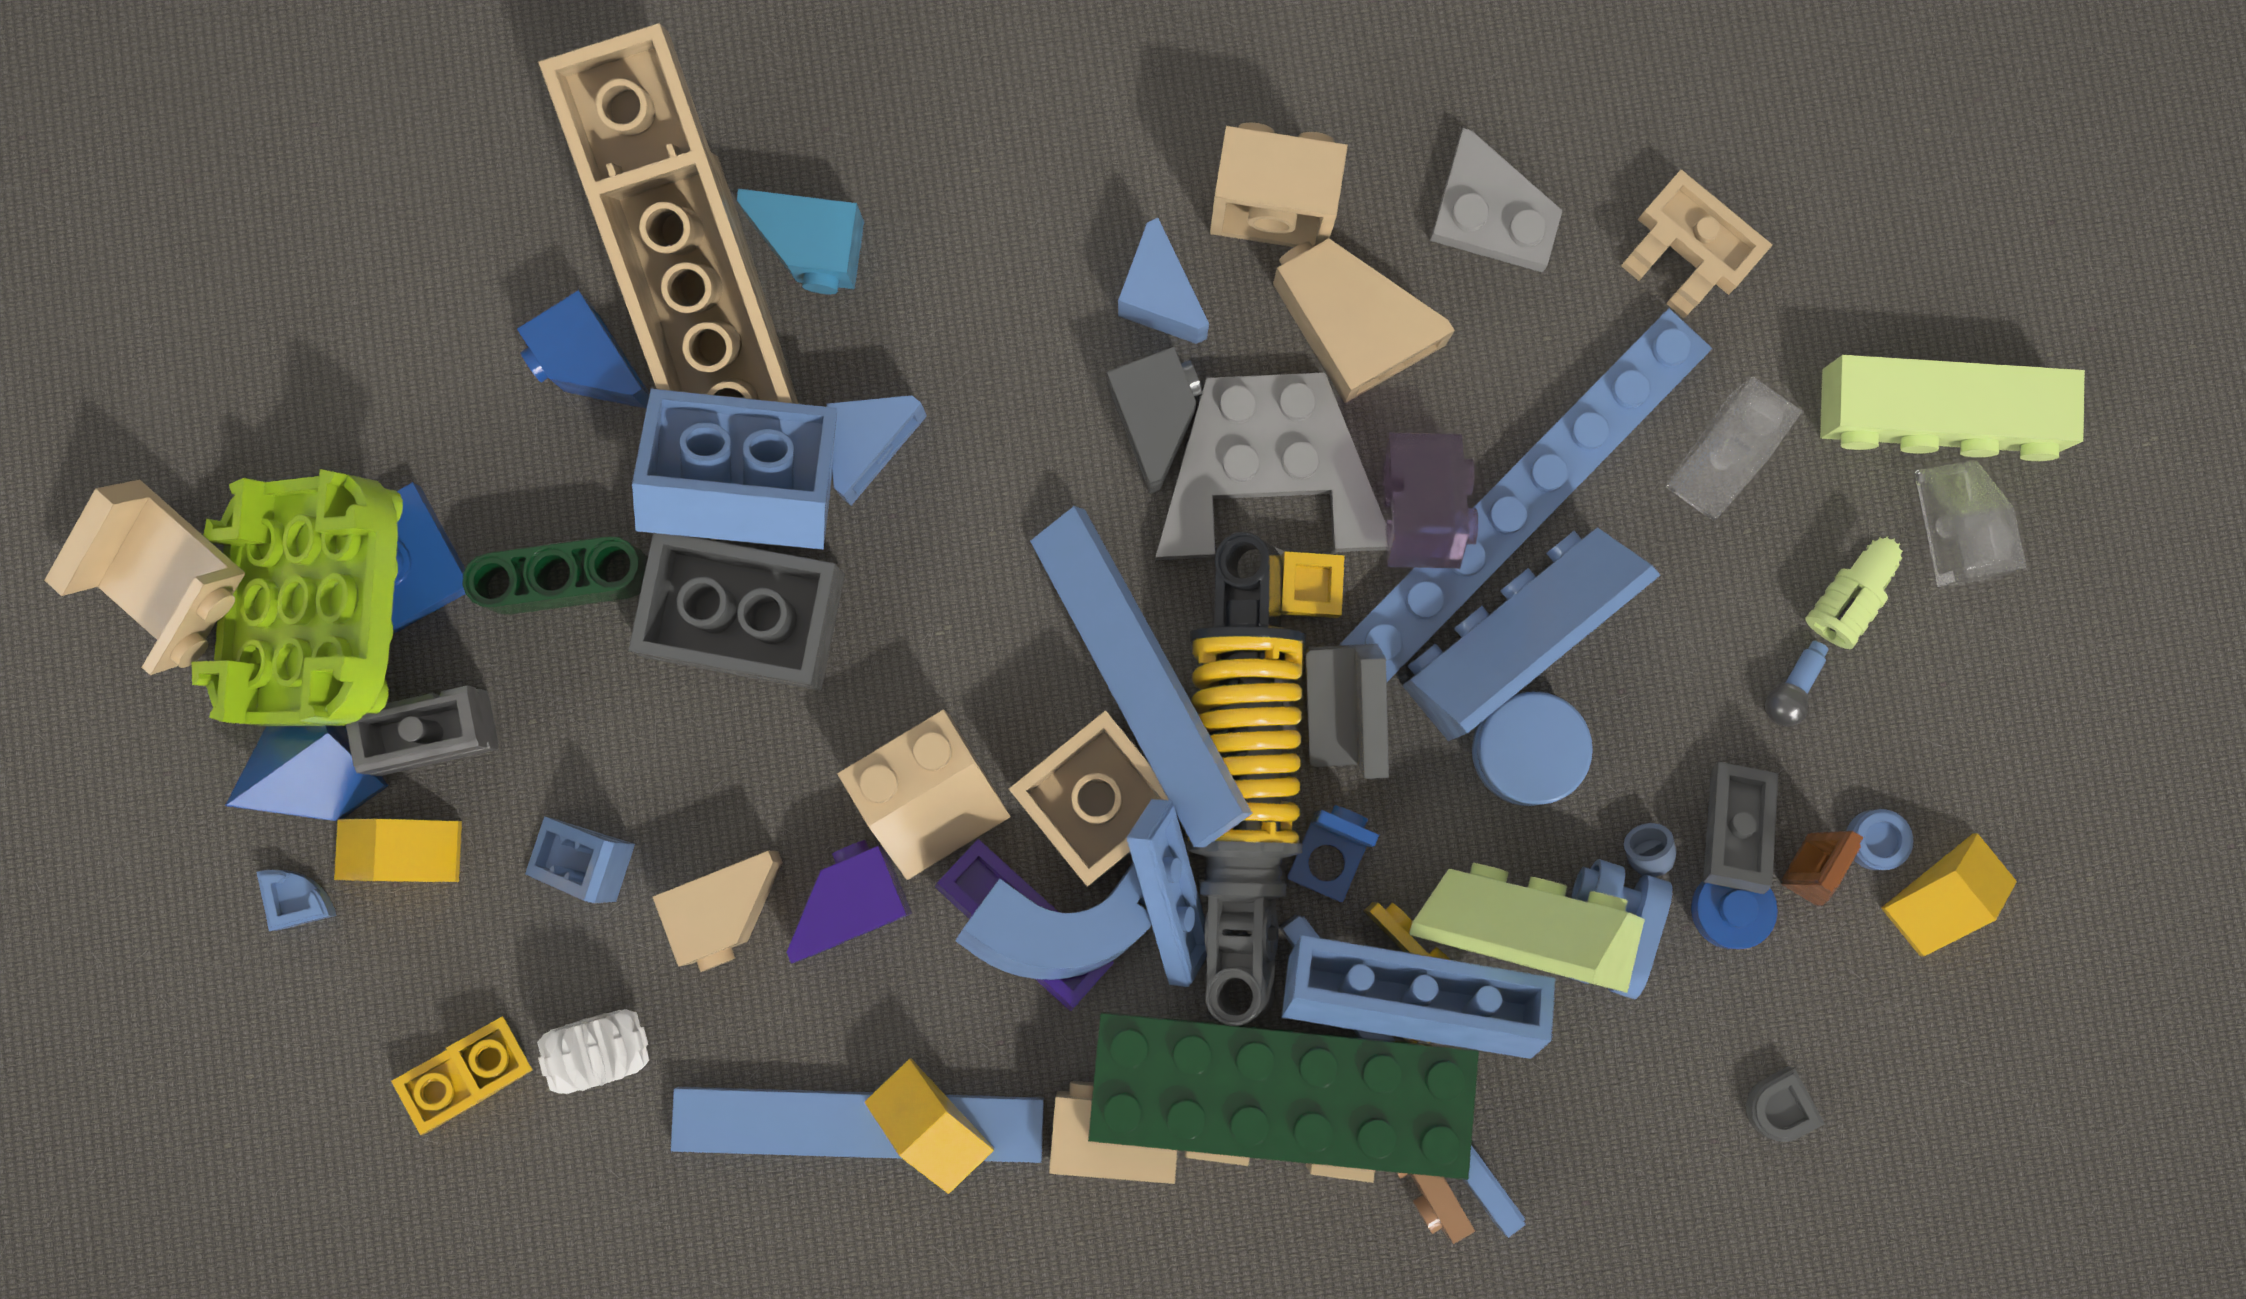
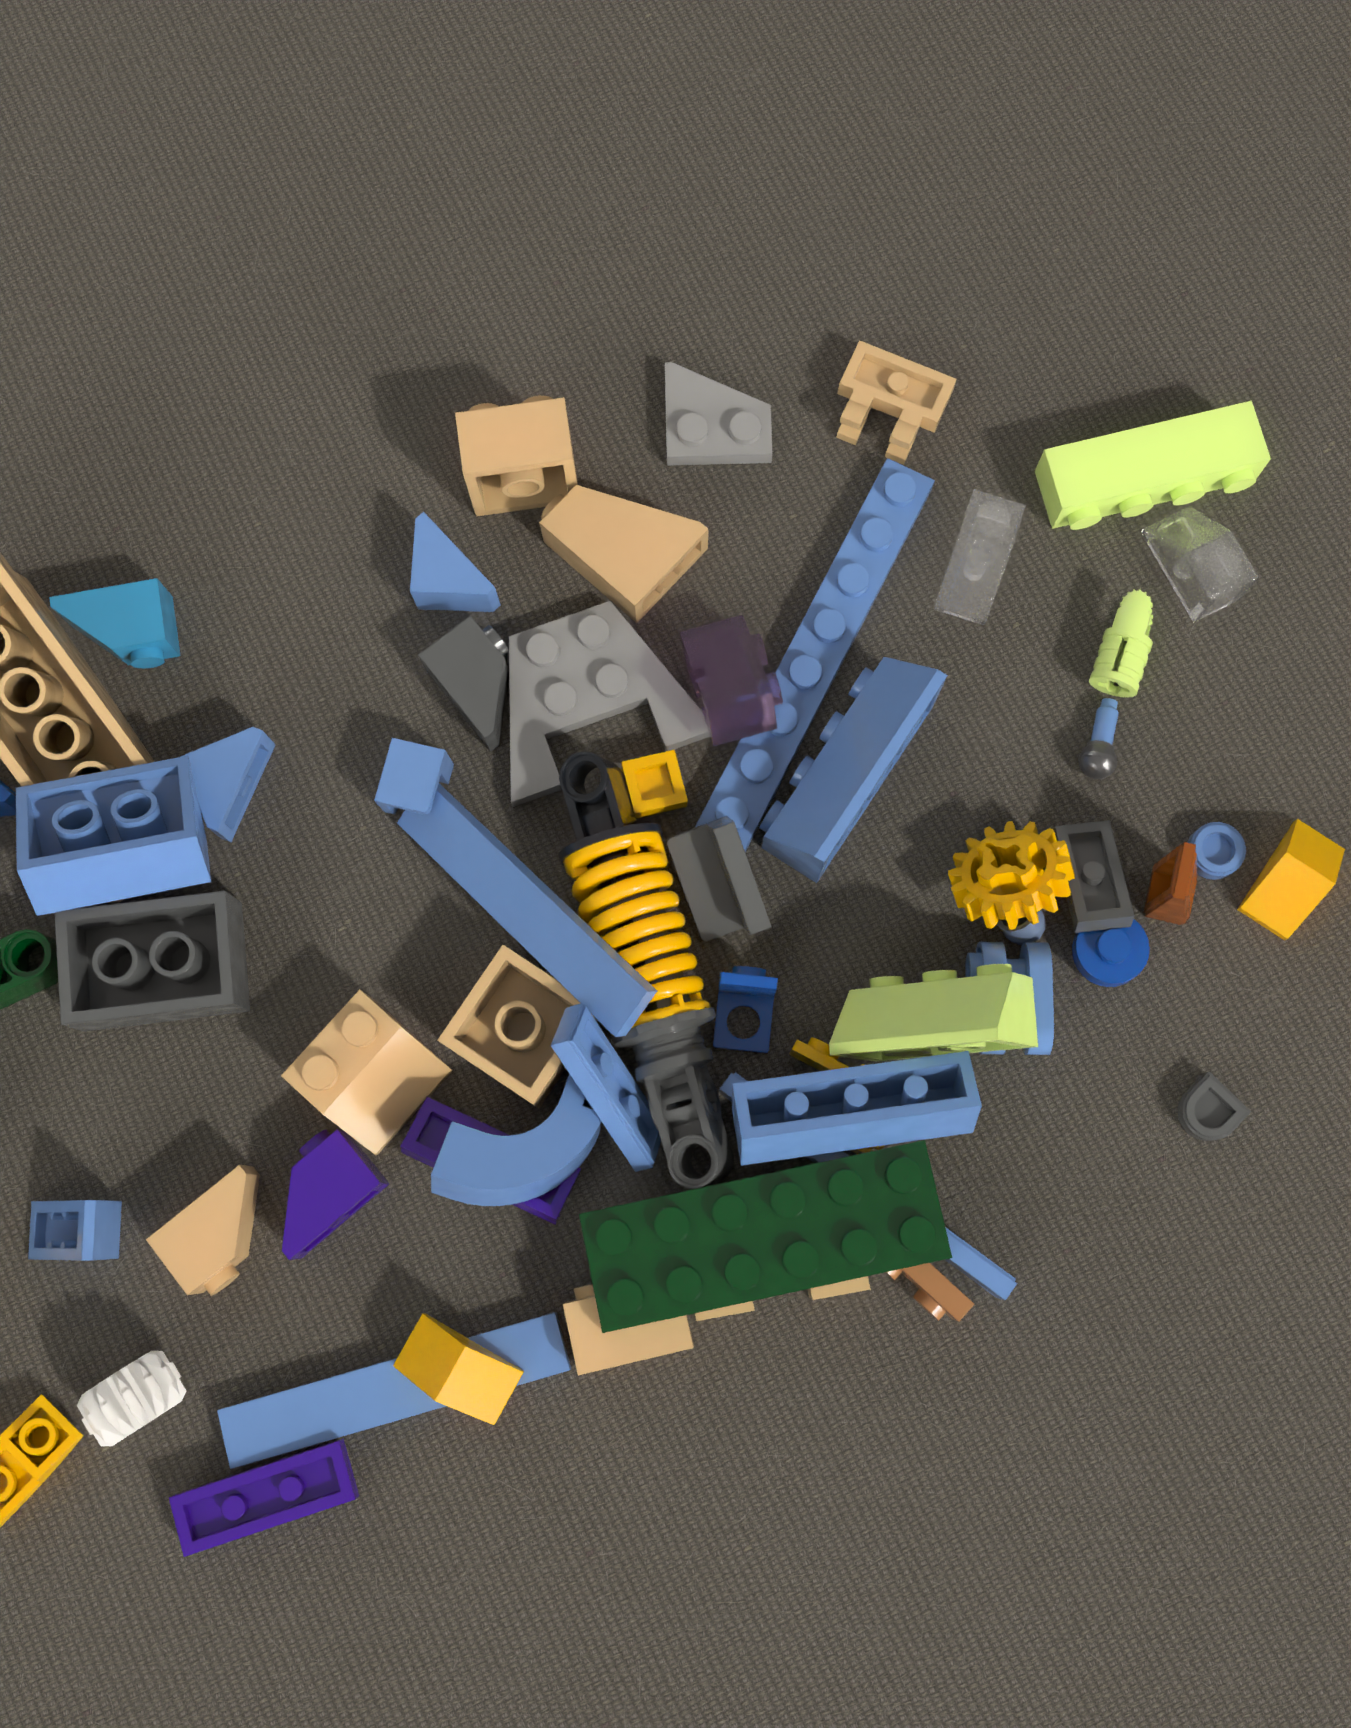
camera: 15 degrees left, 5 degrees down
medium blue head [1472,692,1592,806] -> none
none -> dark purple plate [169,1438,359,1557]
none -> medium blue panel [374,738,454,815]
none -> yellow gear [948,821,1075,930]

